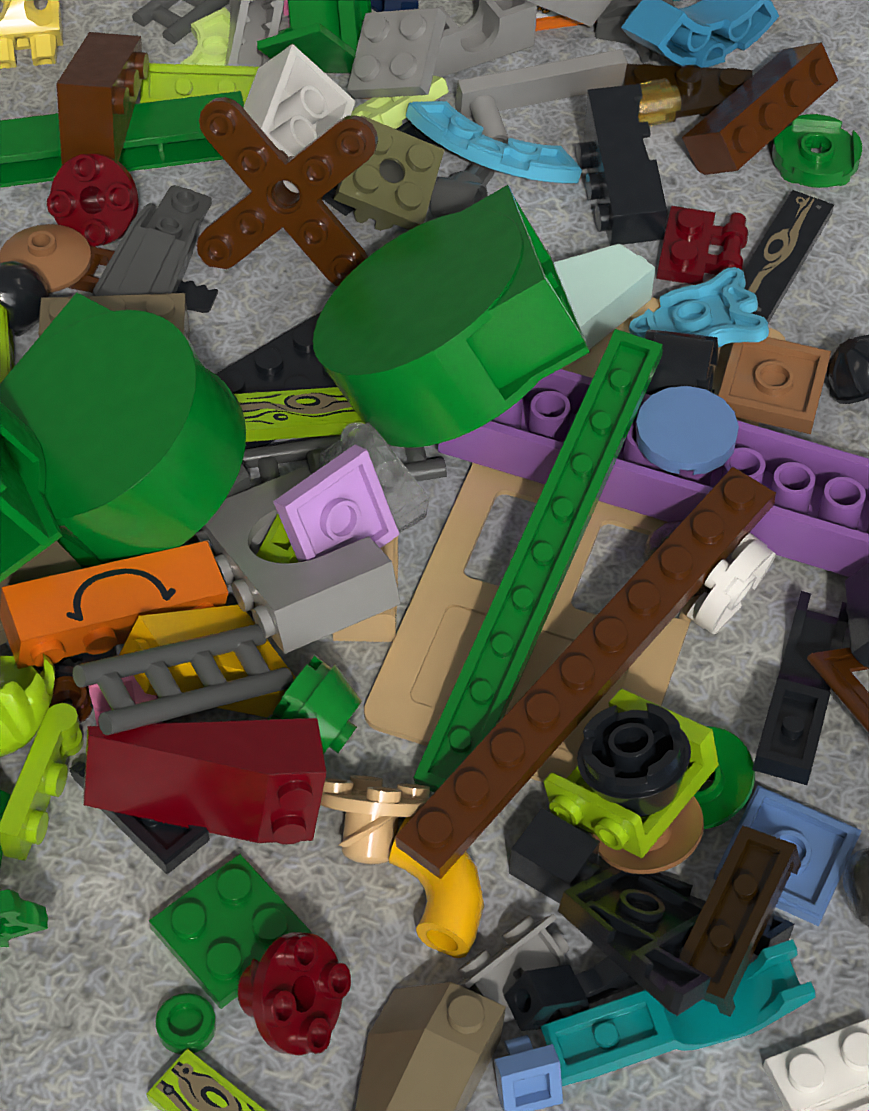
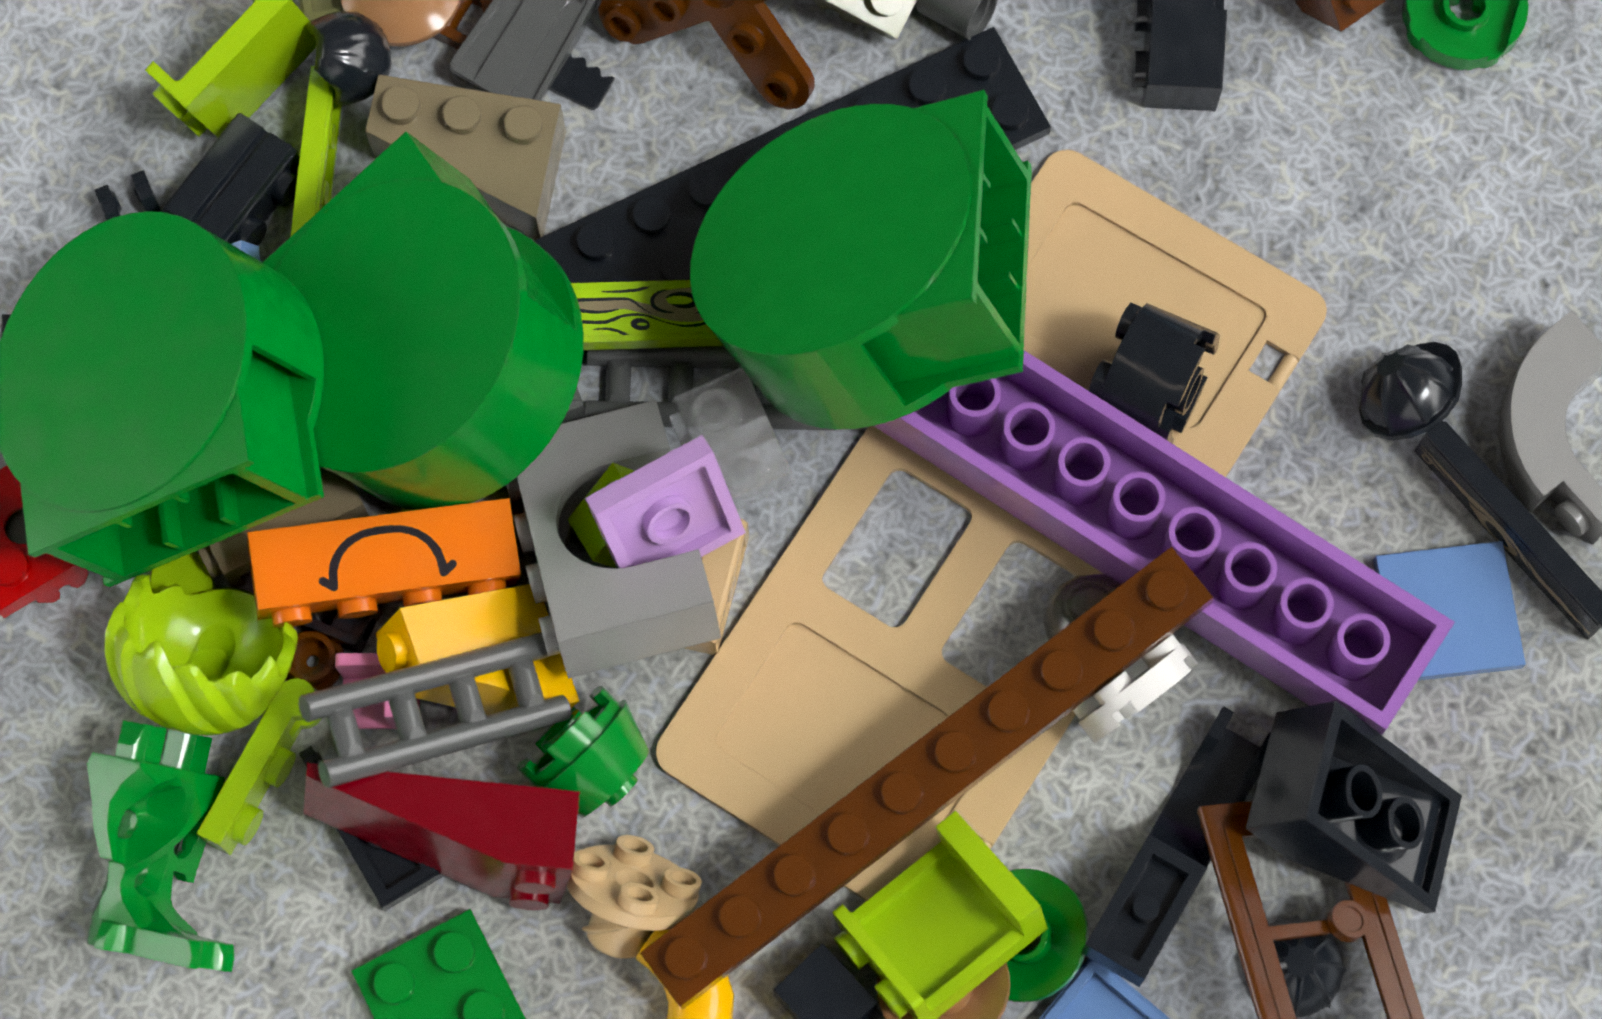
camera: 15 degrees right, 20 degrees up
green plate [413,329,663,792] -> none
light aqua slope [554,243,655,350] -> none
black cone [577,703,691,816] -> none
medium azure tile [629,267,769,348] -> none
medium blue tile [635,386,739,475] -> none
dark red plate [656,206,749,285] -> none
medium nougat plate [718,337,831,434] -> none
black tile [743,190,834,323] -> none

